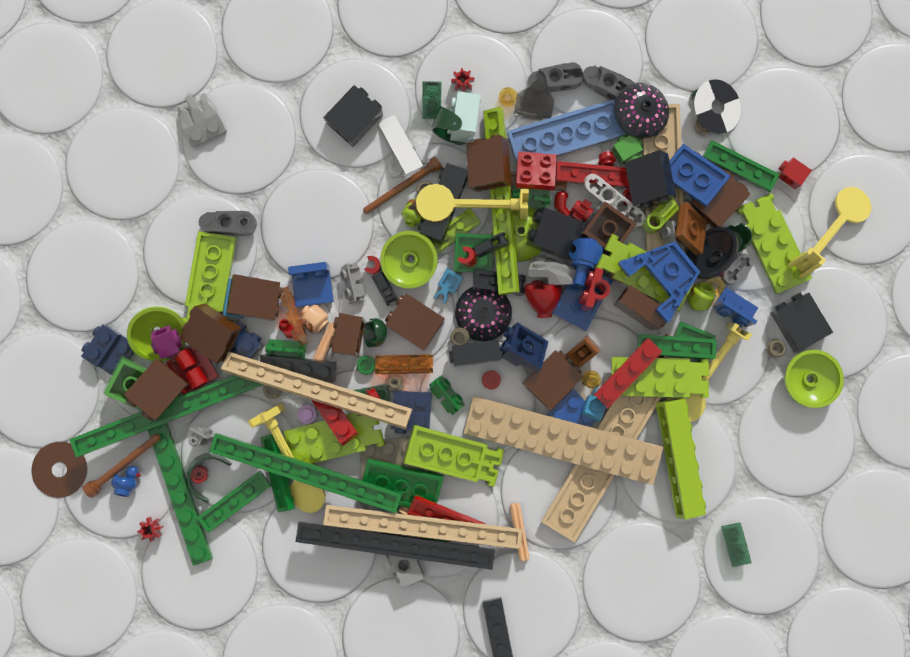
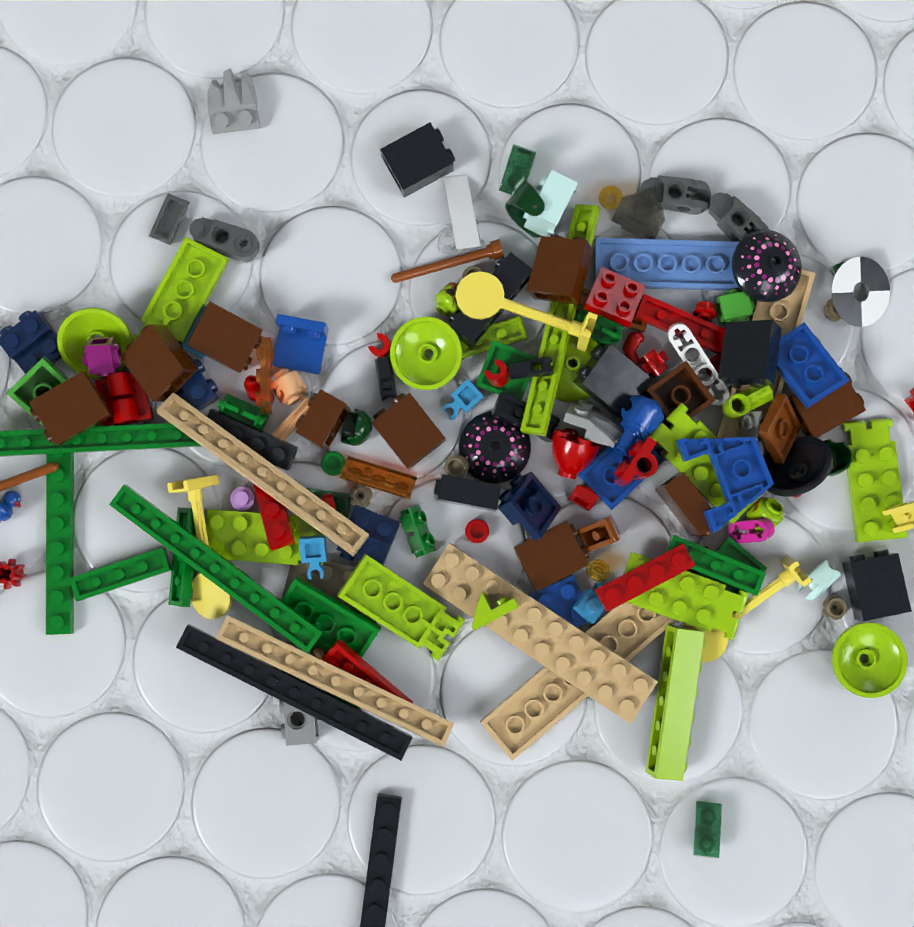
camera: 15 degrees right, 0 degrees up
dark green piece [187,453,232,503] -> none
light grey hinge [189,425,214,447] -> none
red plate [190,465,208,484] -> none
dark tan plate [263,385,283,399] -> none
light grey hinge [340,263,366,304] -> none
red gear [451,68,475,92] -> none
light nougat axle [510,503,530,561] -> none
green plate [703,140,780,192] -> none
clear yellow plate [706,277,725,296] -> none
blue bracket [712,287,759,328] -> none
flat silver beam [721,254,754,285] -> none
none -> flat silver tile [149,193,190,245]
none -> dark azure plate [299,535,328,580]
none -> lime slope [472,591,520,631]
none -> red plate [568,484,599,511]
none -> dark pink beam [728,518,775,543]
none -> light aqua piece [797,559,841,600]

